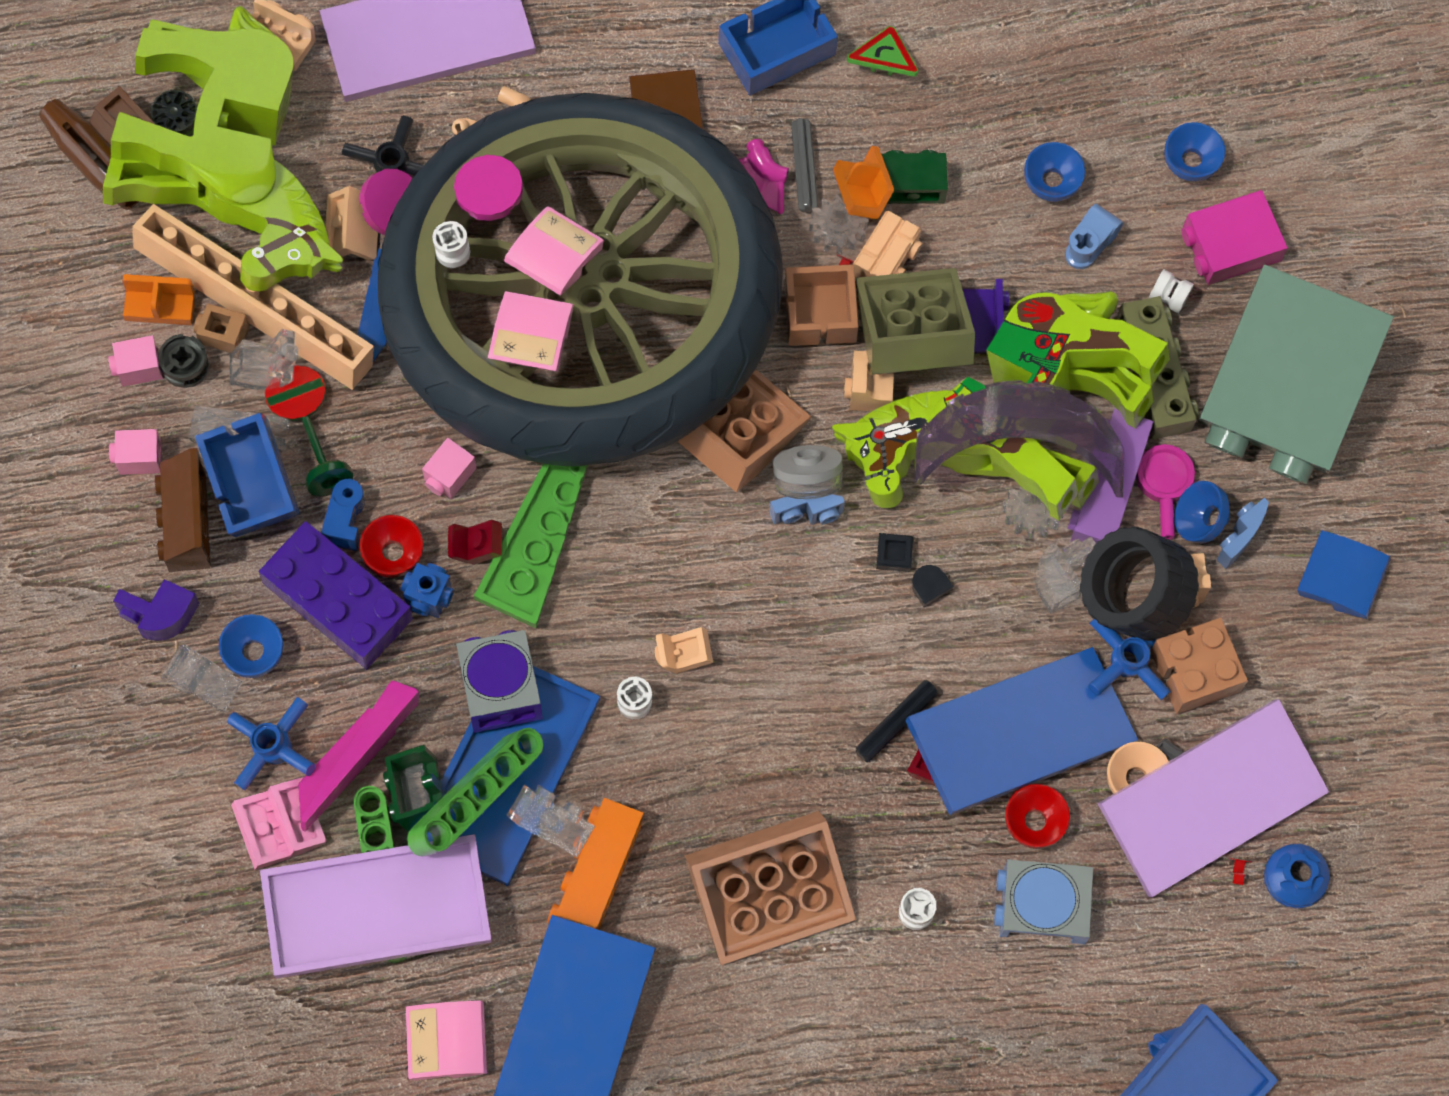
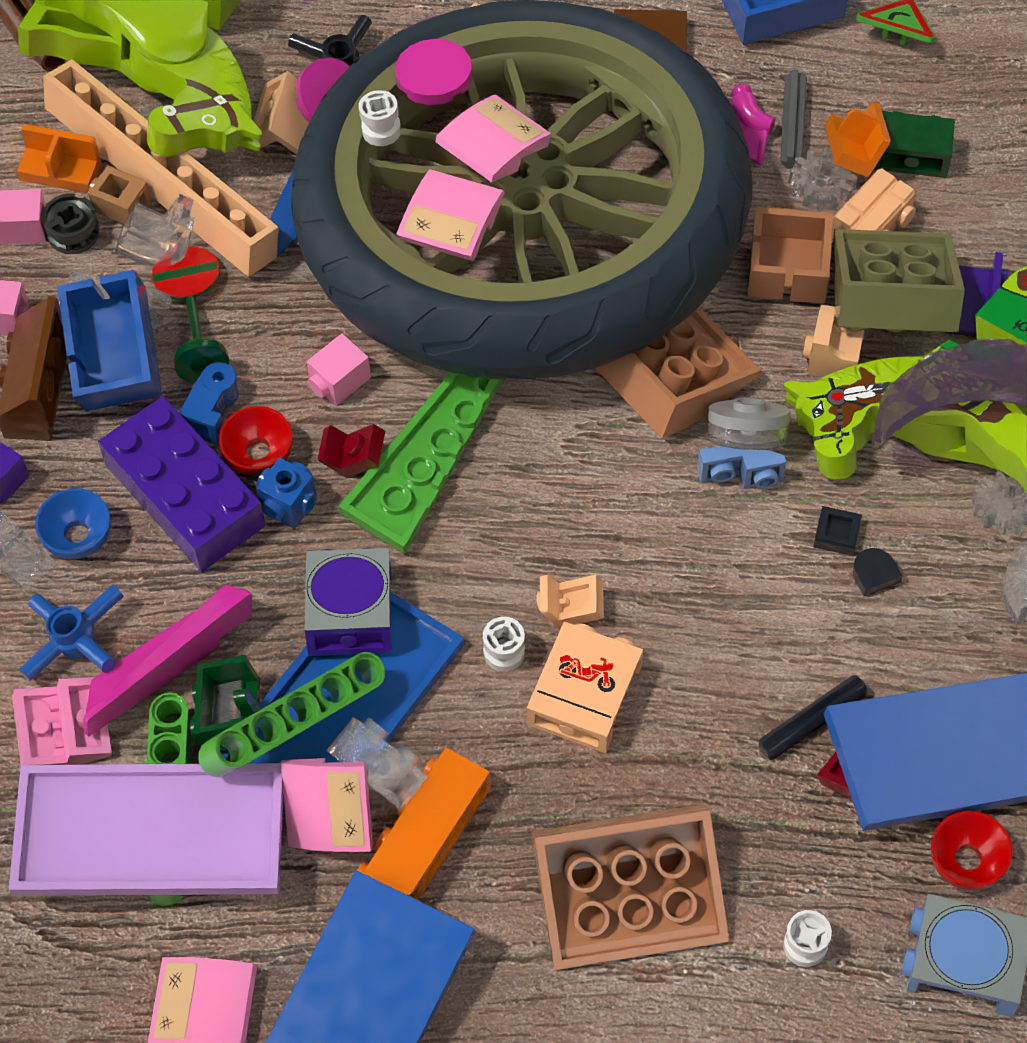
camera: 15 degrees right, 10 degrees down
none -> bright pink slope [281,758,373,852]
none -> light nougat panel [527,622,643,753]

